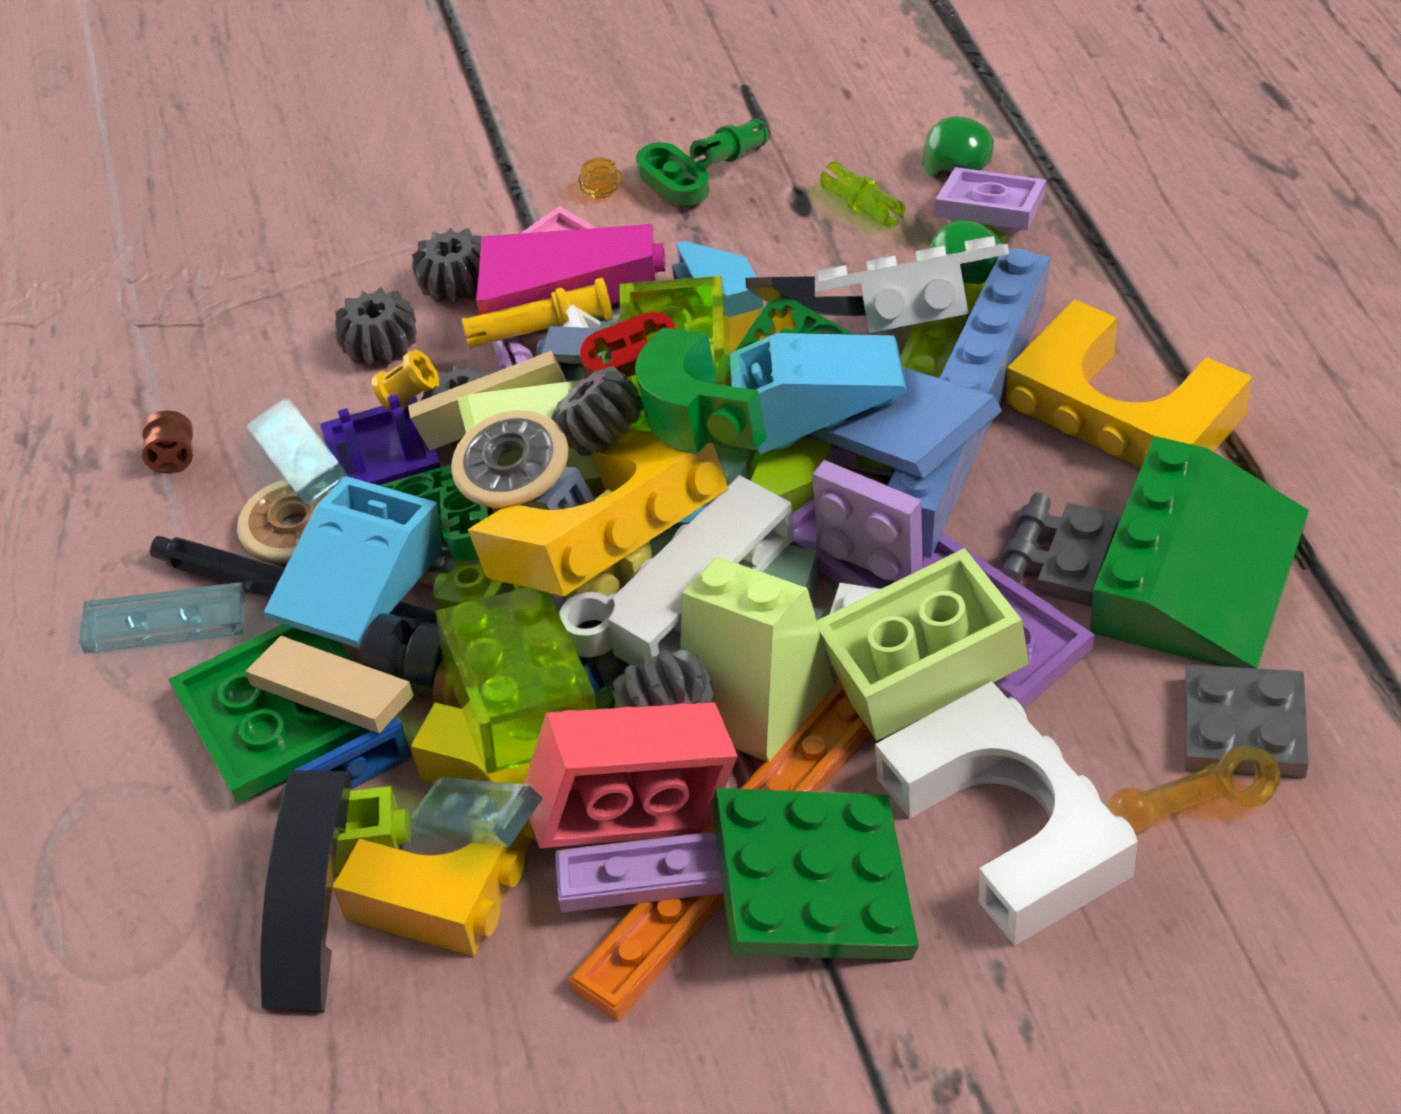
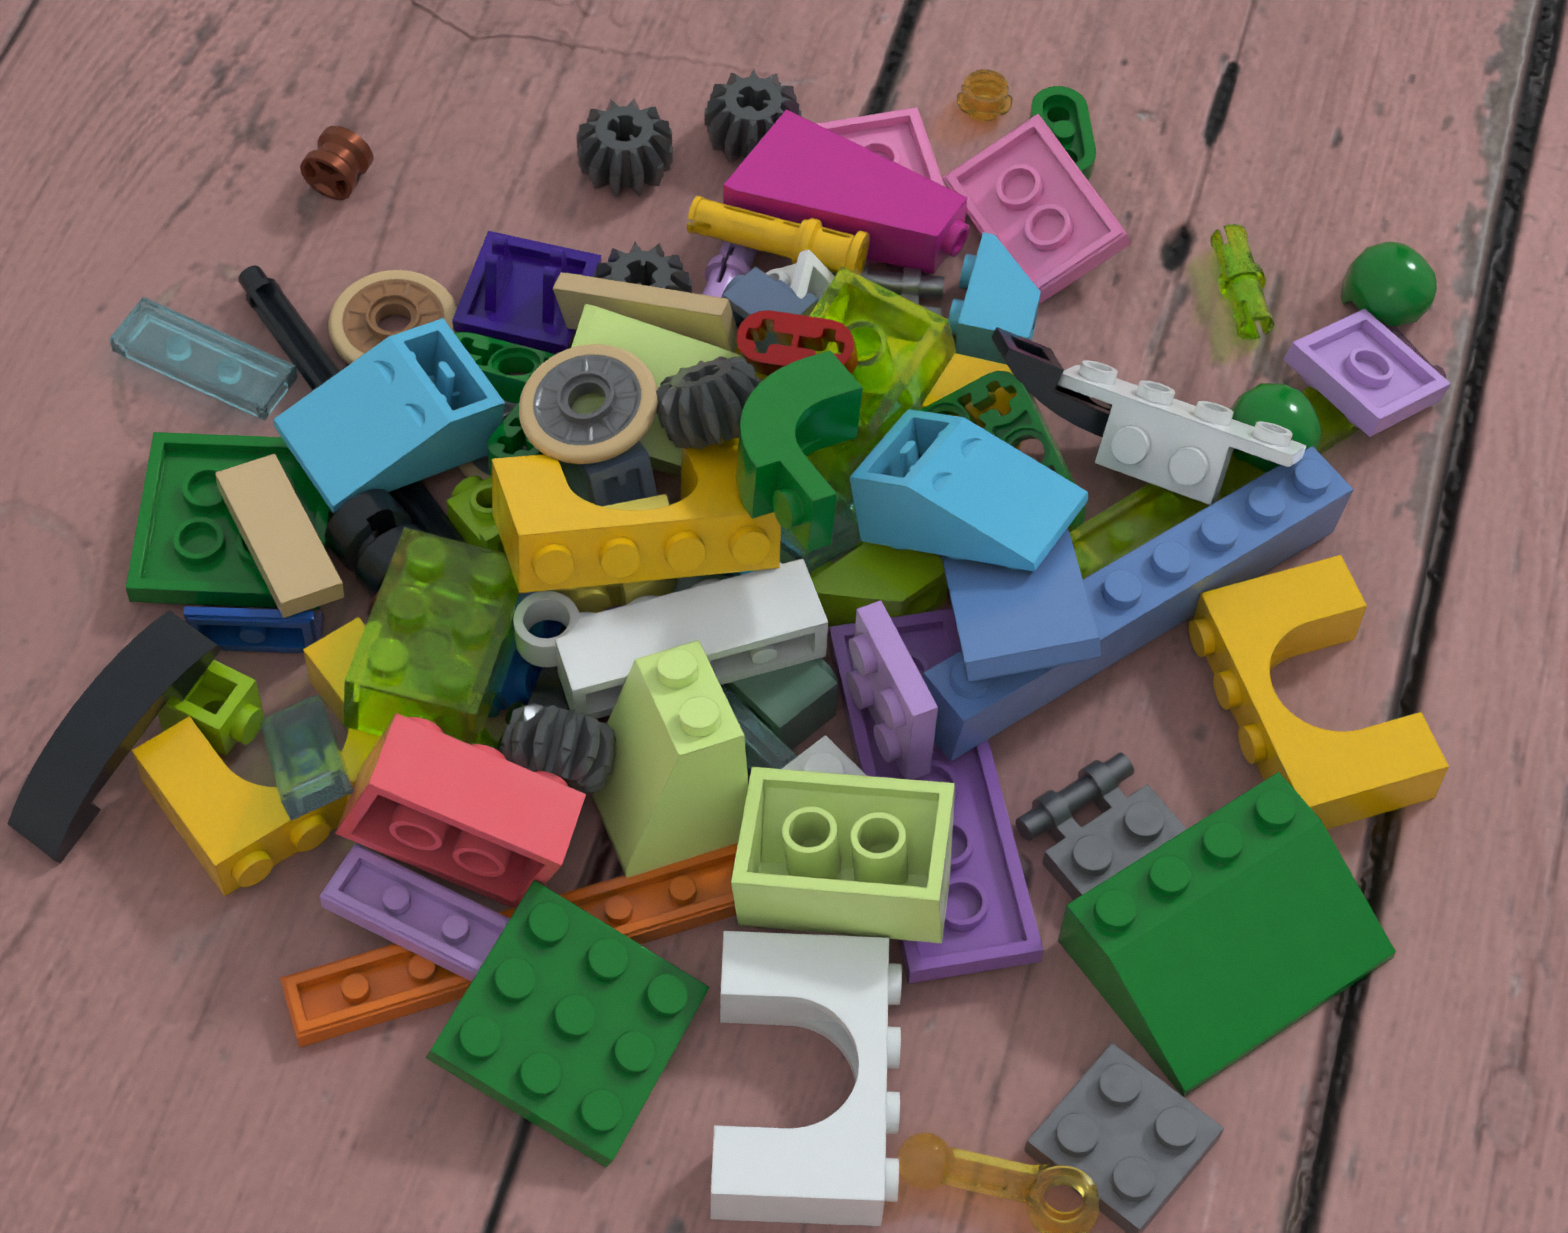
camera: 25 degrees right, 10 degrees up
clear light blue tile [246,397,347,504] -> none
yellow bush [371,349,440,411] -> none
green pin [689,119,769,169] -> none
none -> bright pink tile [942,114,1131,304]

